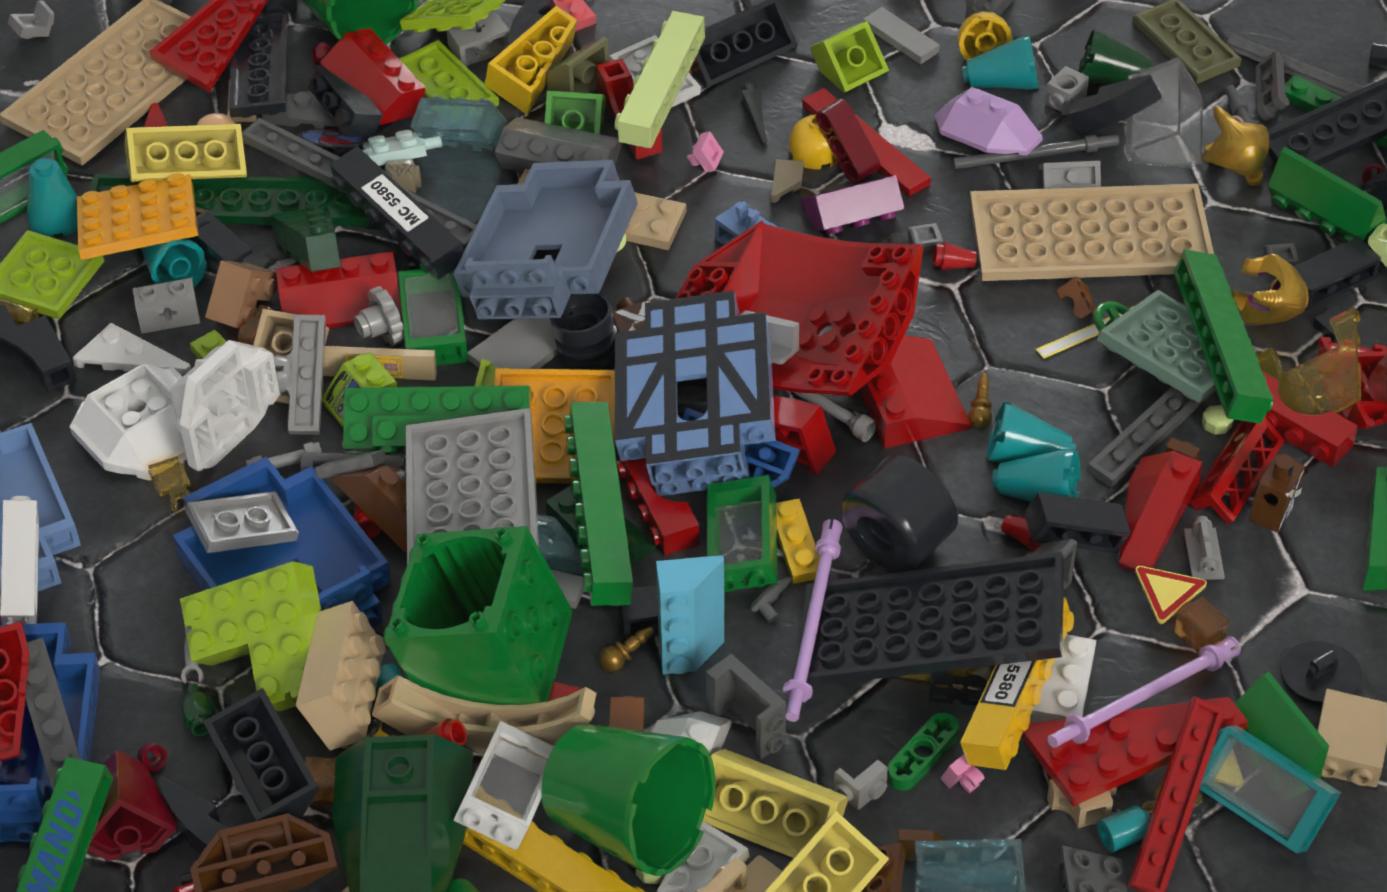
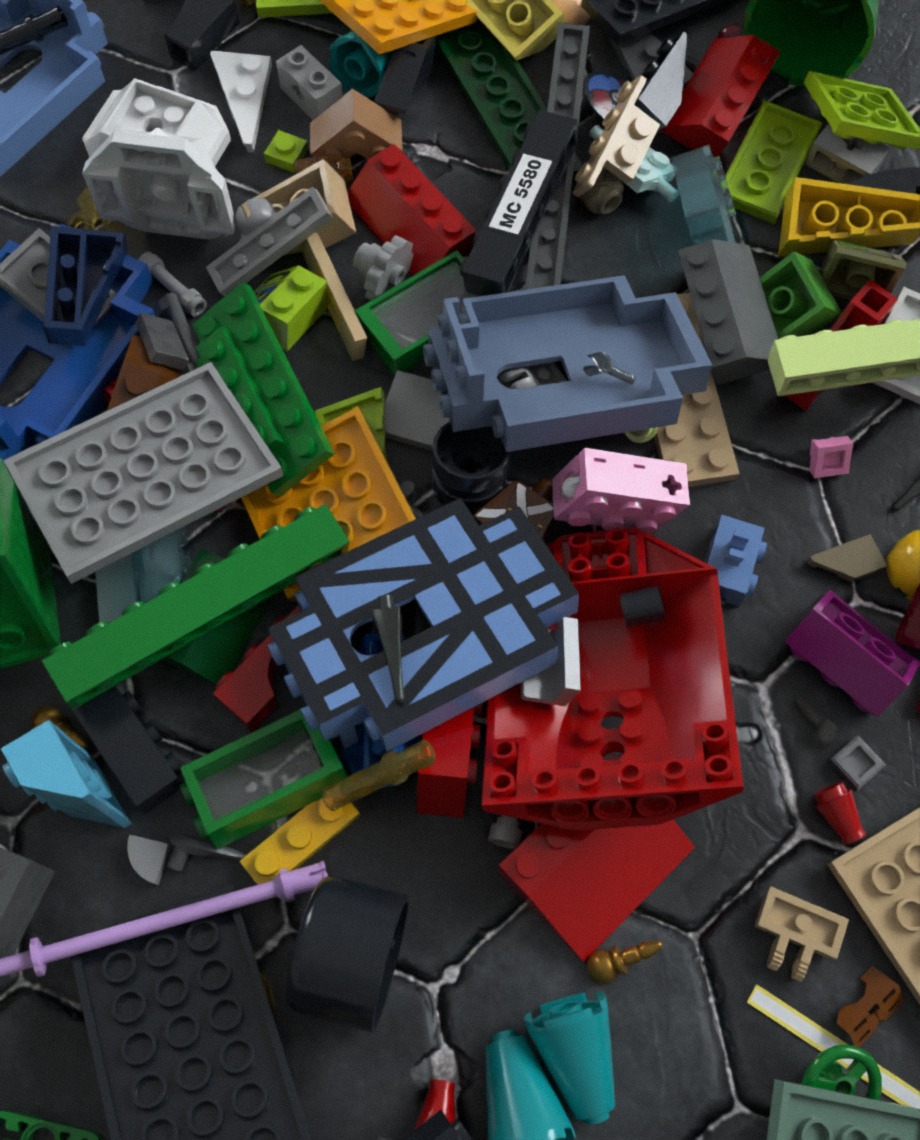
camera: 60 degrees right, 20 degrees up
dark green wedge [270,203,341,272] -> none
none -> dark blue wedge [44,226,127,346]
none -> light grey tile [127,835,171,886]
none -> clear yellow pin [322,740,435,811]
none -> pearl dark grey piece [371,595,405,703]
none -> bright pink piece [552,448,690,534]
none -> tan bracket [572,75,660,197]
none -> clear smoke hand [583,351,636,385]
none -> black beam [619,585,666,628]
none -> tan hinge [754,886,849,982]

